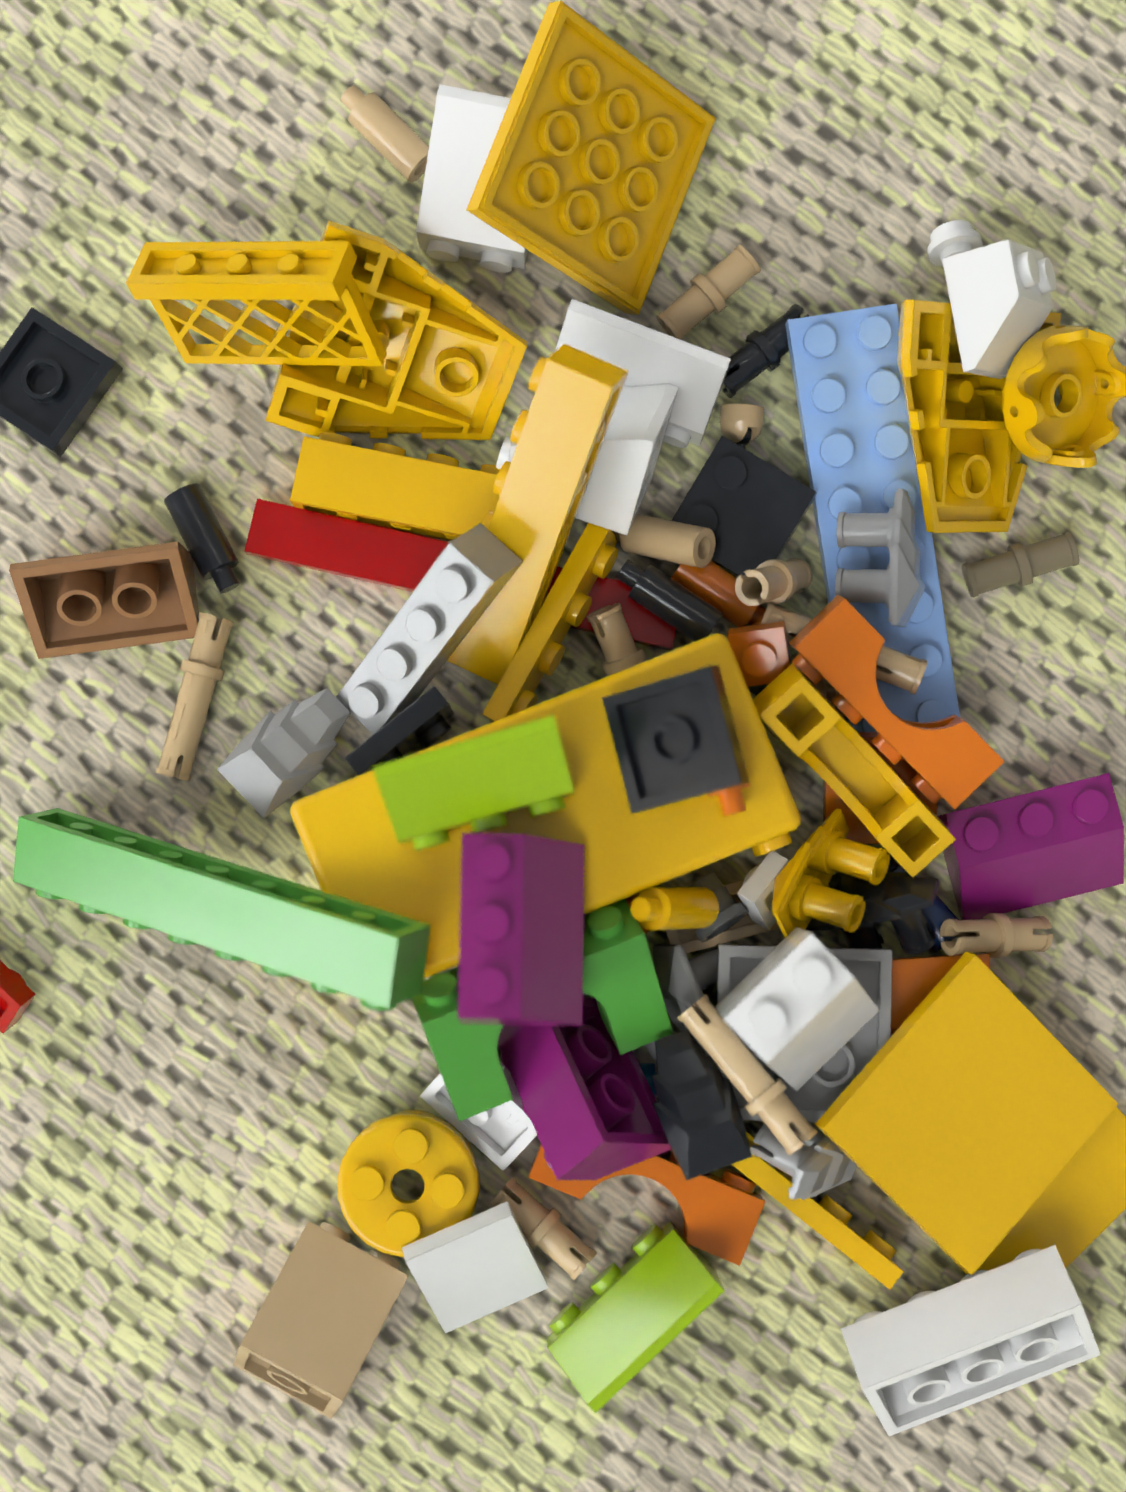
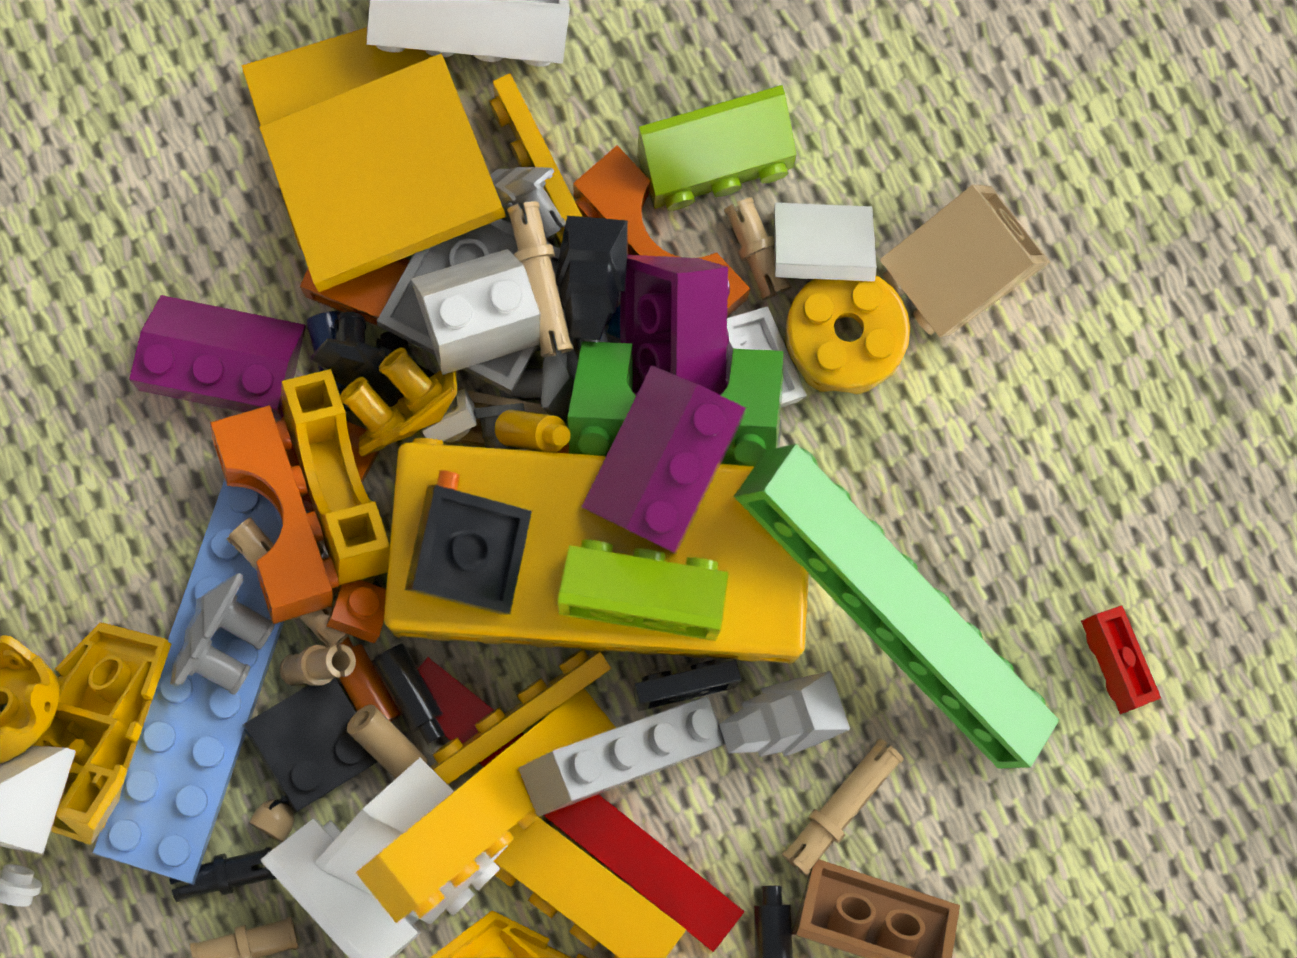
camera: 160 degrees left, 5 degrees down
tan pin [587,603,646,675] -> none
tan pin [939,913,1053,958] -> none
dark tan pin [962,531,1080,597] -> none

